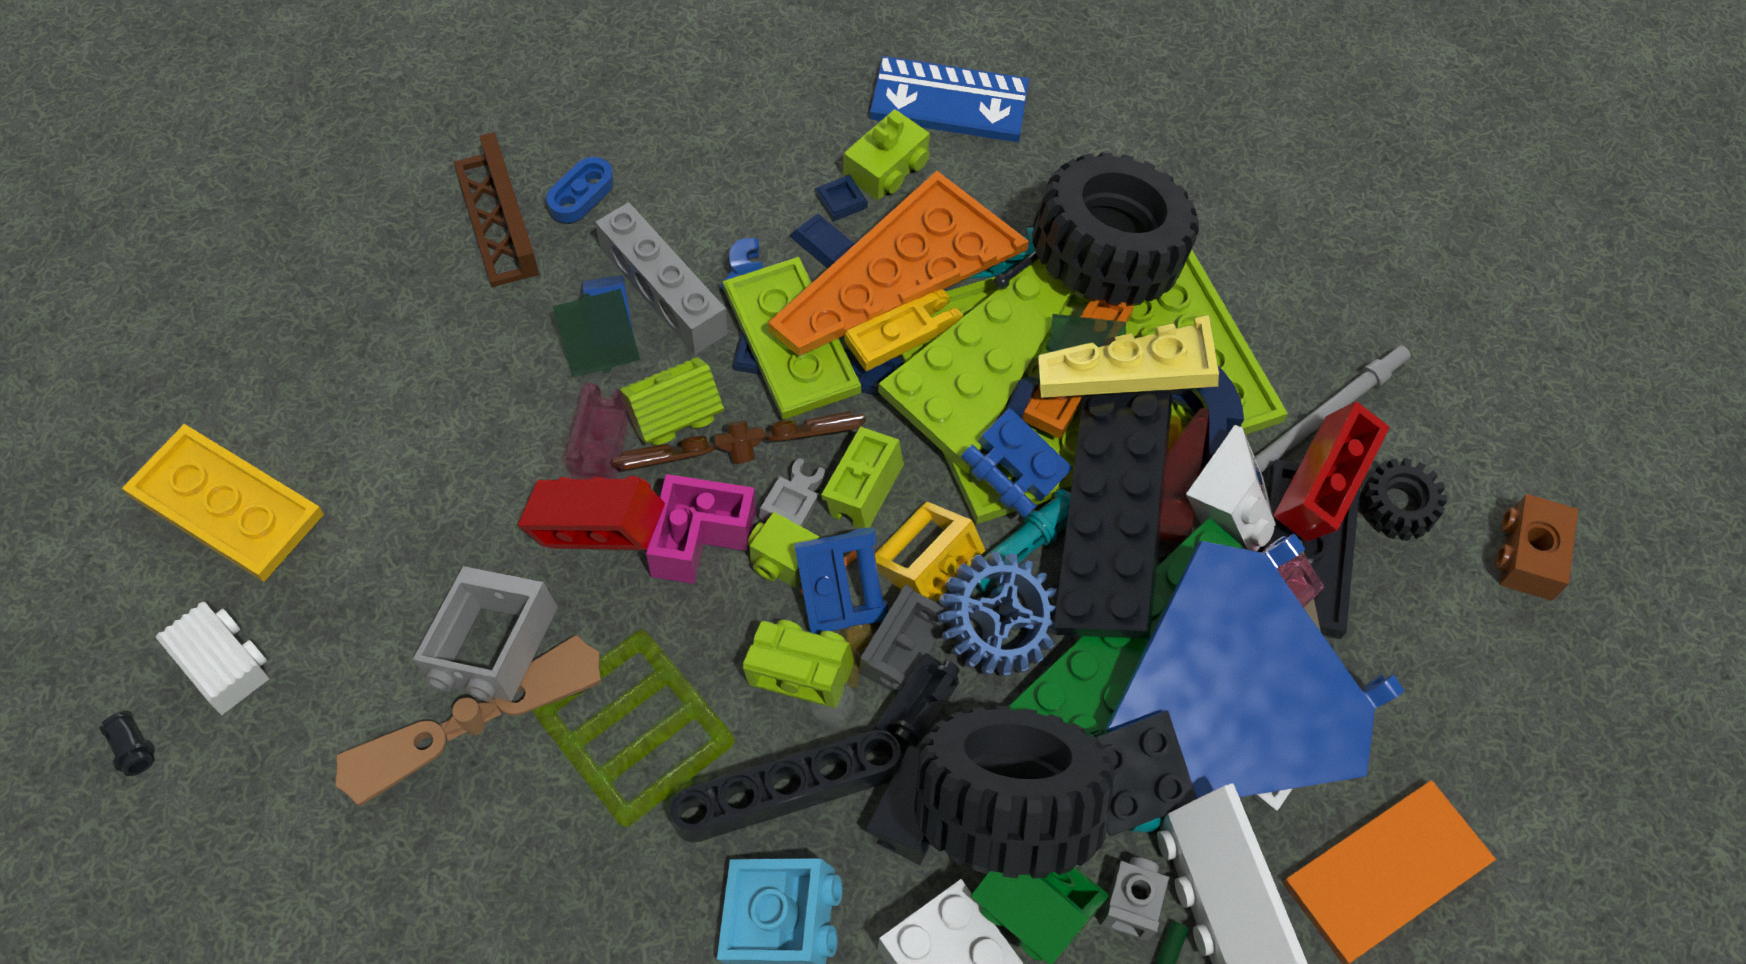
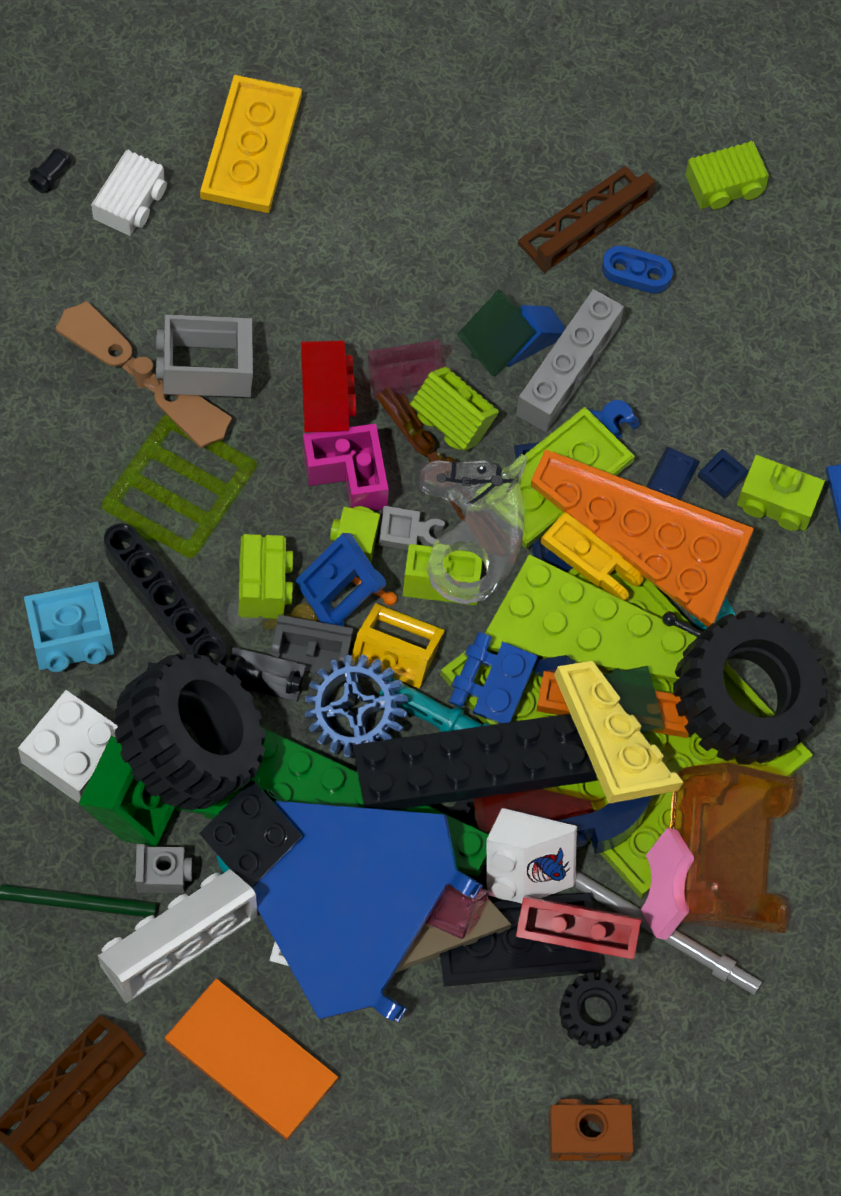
camera: 70 degrees right, 5 degrees up
none -> clear animal [418,454,528,604]
none -> bright pink tile [640,828,694,940]
none -> clear orange windscreen [670,763,795,934]
none -> lime brick [685,141,769,209]

